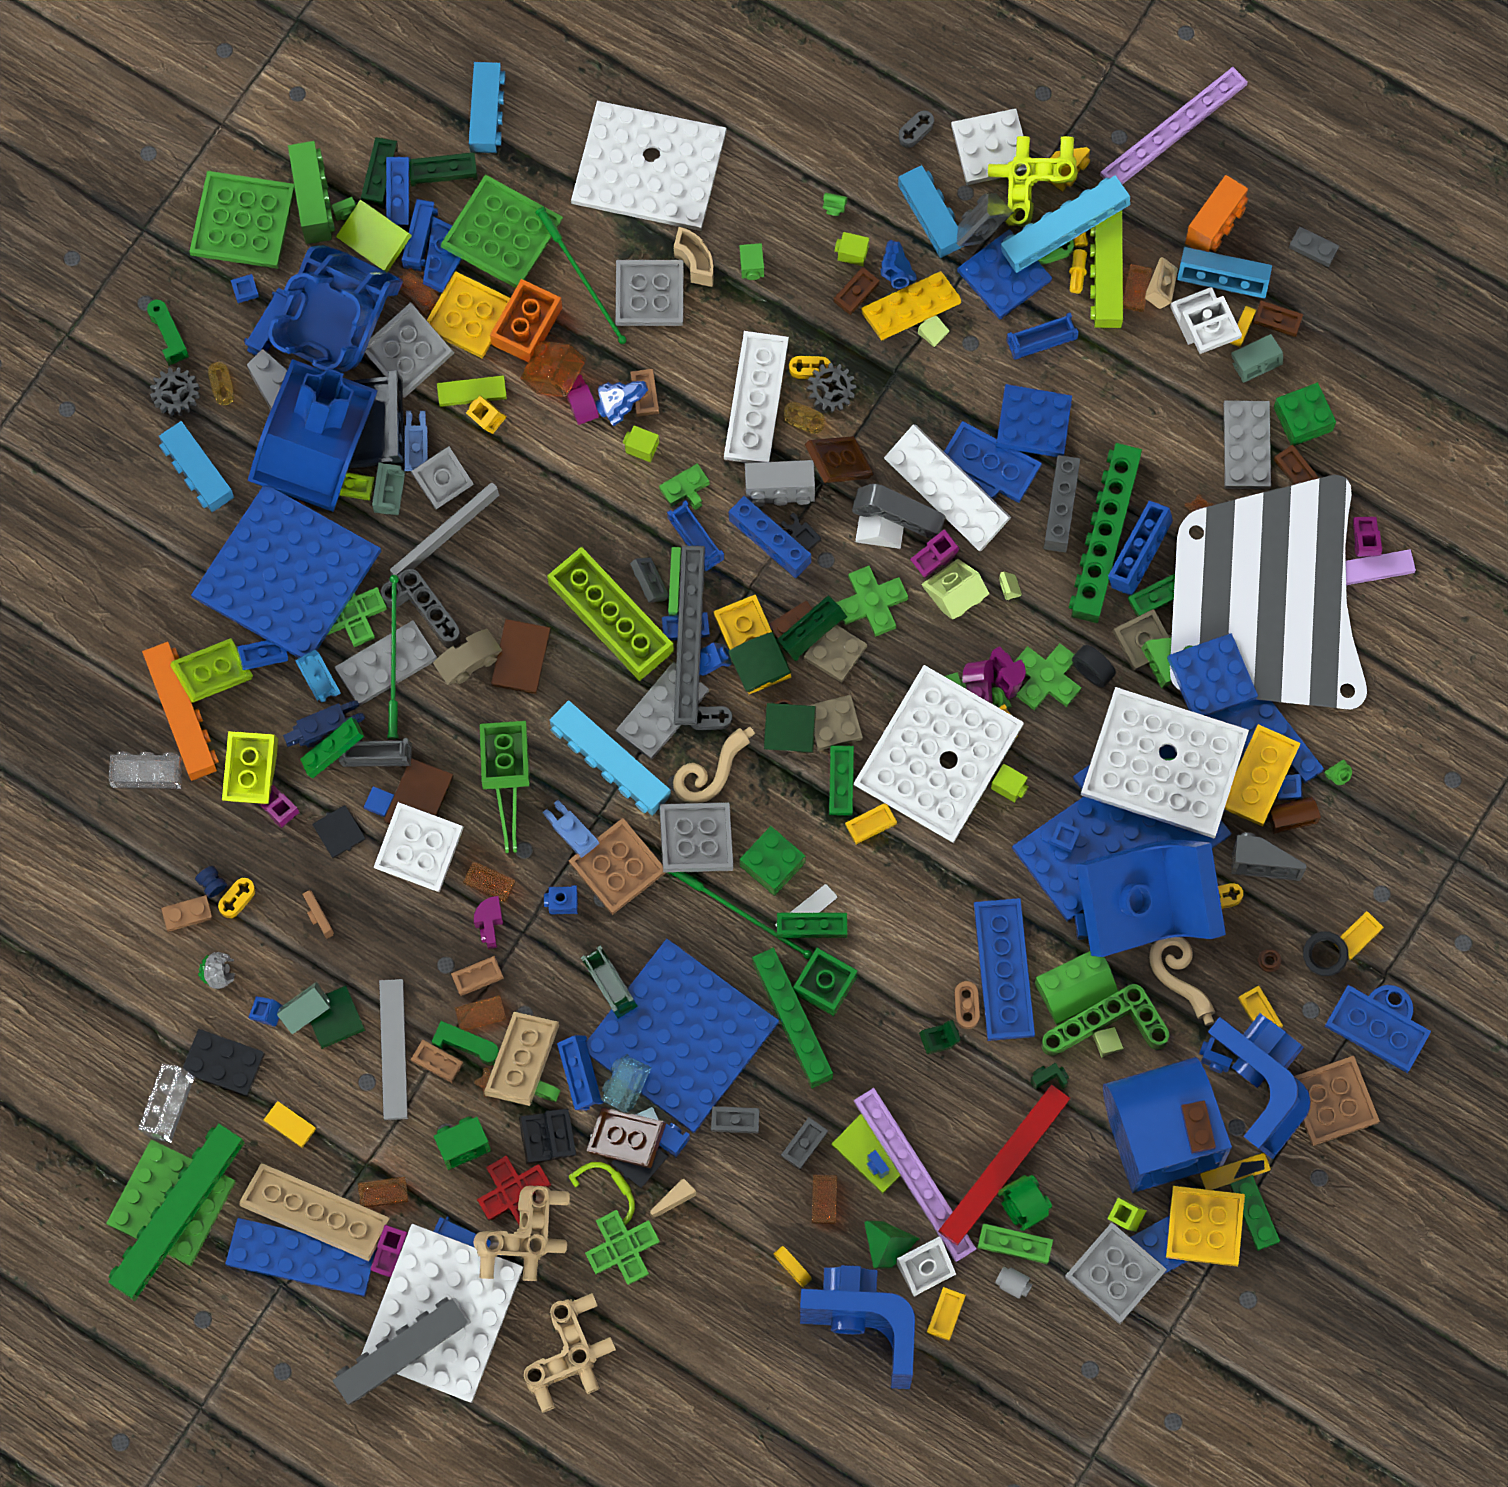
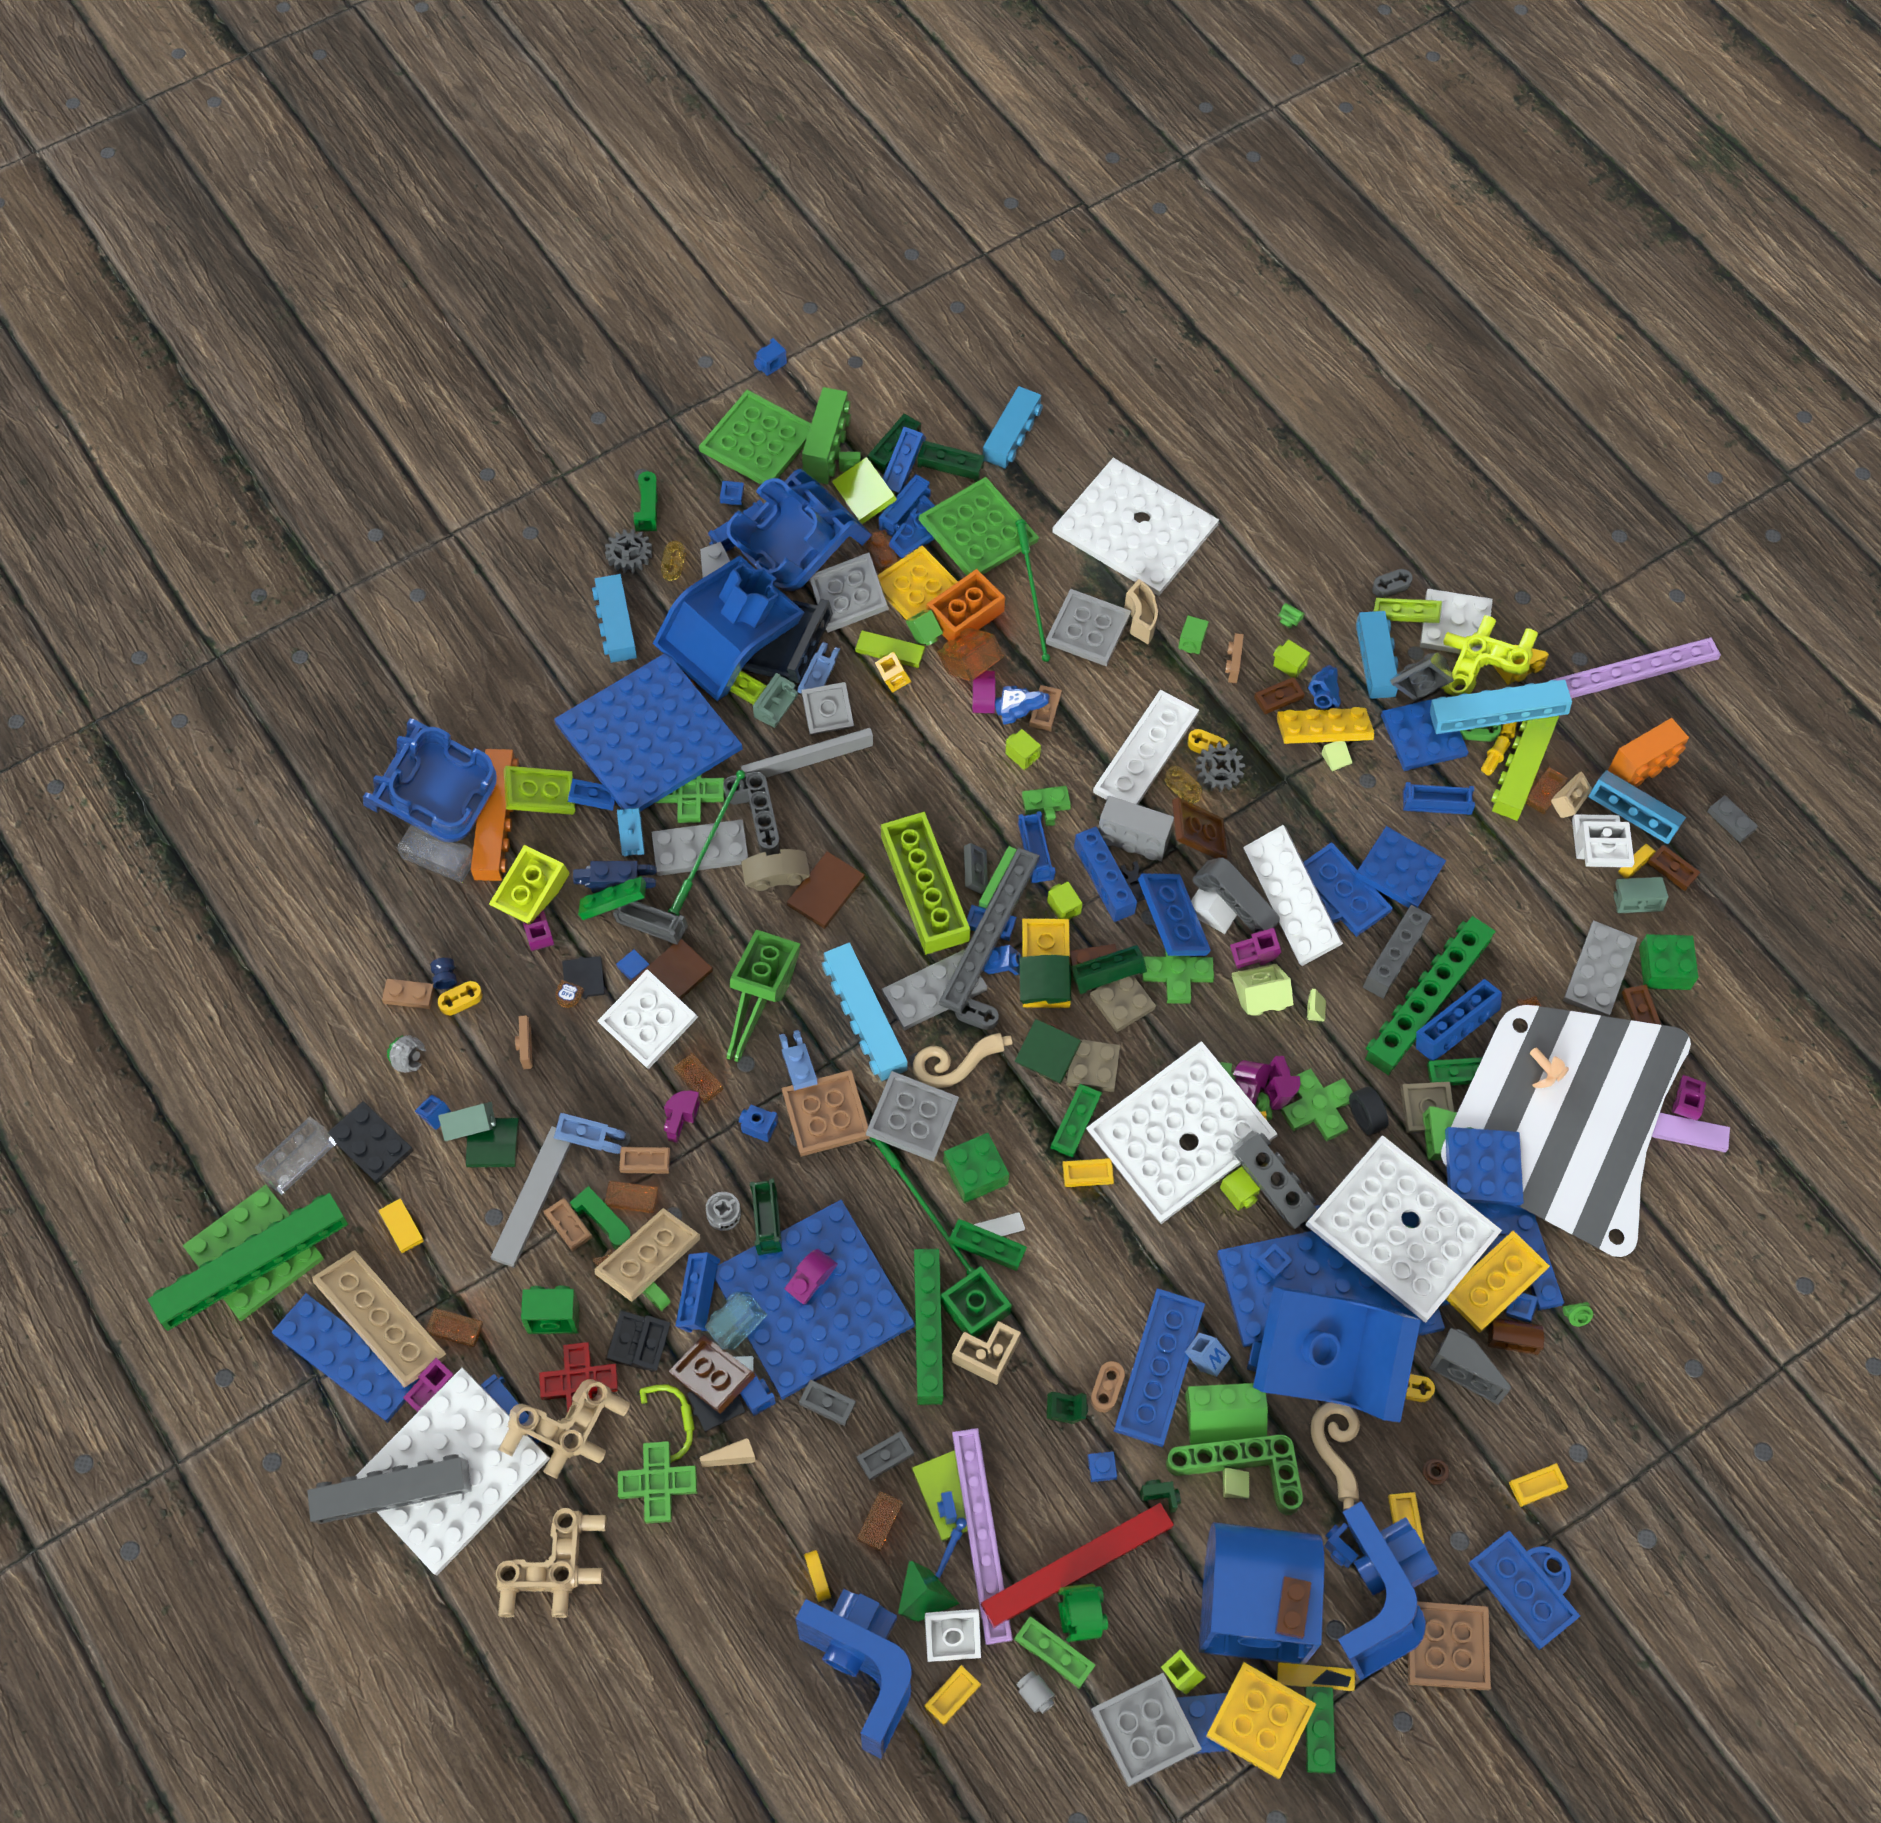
camera: 20 degrees right, 10 degrees down
black tyre [1303,931,1348,976] -> none
none -> blue piece [363,718,497,842]
none -> medium blue hinge [554,1113,626,1154]
none -> clear orange tile [555,980,584,1008]
none -> light grey wheel [706,1192,741,1231]
none -> blue brick [753,338,787,376]
none -> magenta brick [784,1249,838,1304]
none -> bright green brick [906,610,943,646]
none -> blue piece [936,1517,967,1578]
none -> tan brick [952,1321,1021,1385]
none -> lime brick [1047,882,1083,920]
none -> blue plate [1088,1451,1117,1482]
none -> blue plate [1138,873,1211,956]
none -> medium blue brick [1185,1333,1231,1377]
none -> medium nougat plate [1225,633,1244,683]
none -> dark grey brick [1230,1131,1317,1229]
none -> lime tile [1374,598,1442,623]
none -> light nougat plant [1530,1048,1569,1088]

